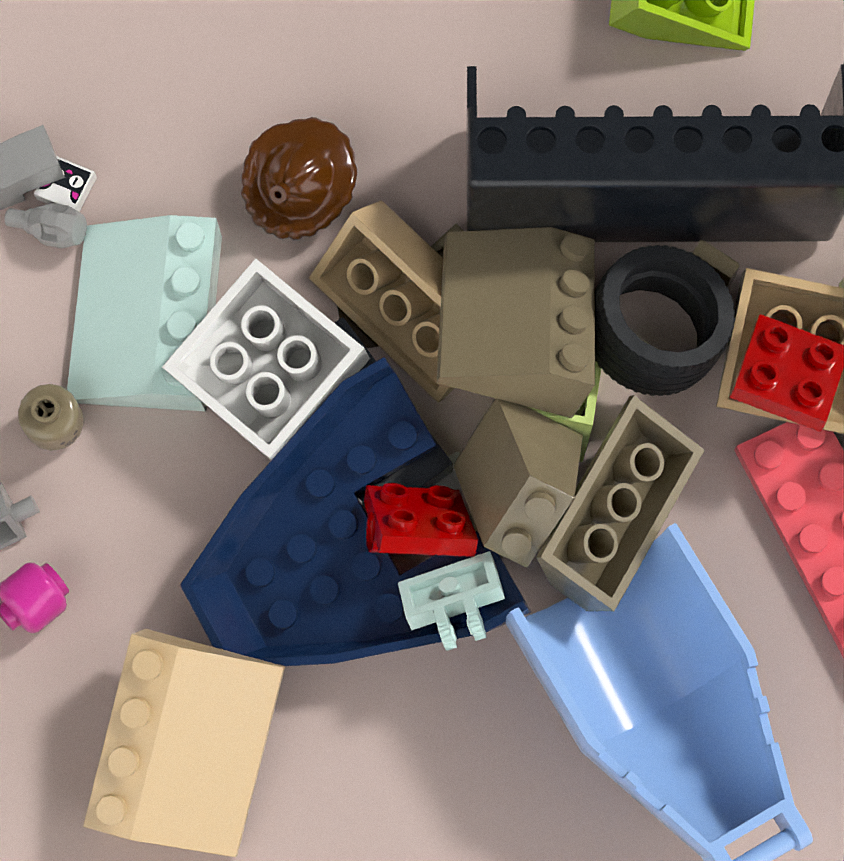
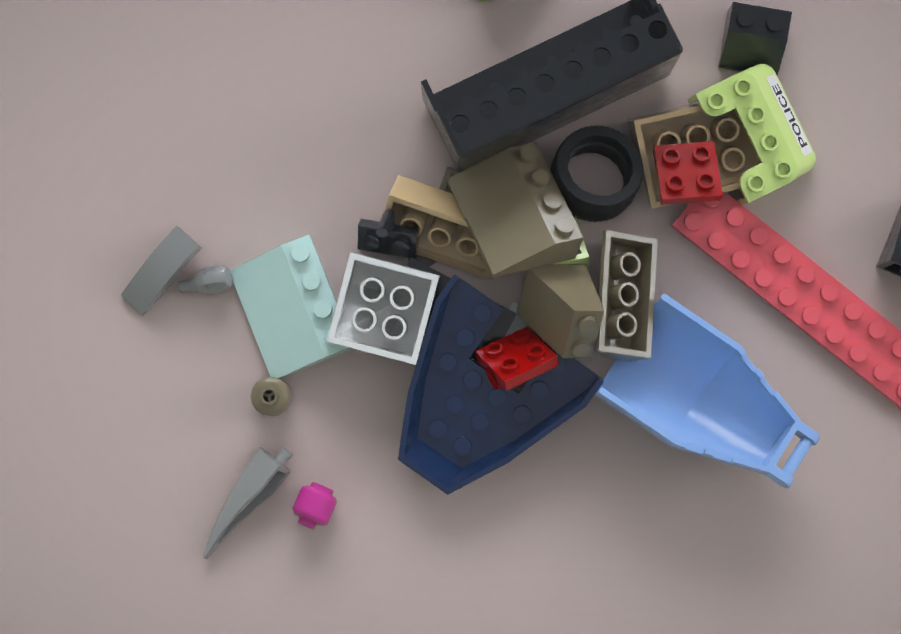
camera: 25 degrees left, 10 degrees up
tile [34,156,97,212] -> none
tan slope [83,629,285,857] -> none
reddish brown piece [241,117,358,240] -> none
light aqua hinge [398,551,505,651] -> none
dark tan tile [692,240,740,288] -> none
none -> black plate [357,209,419,259]

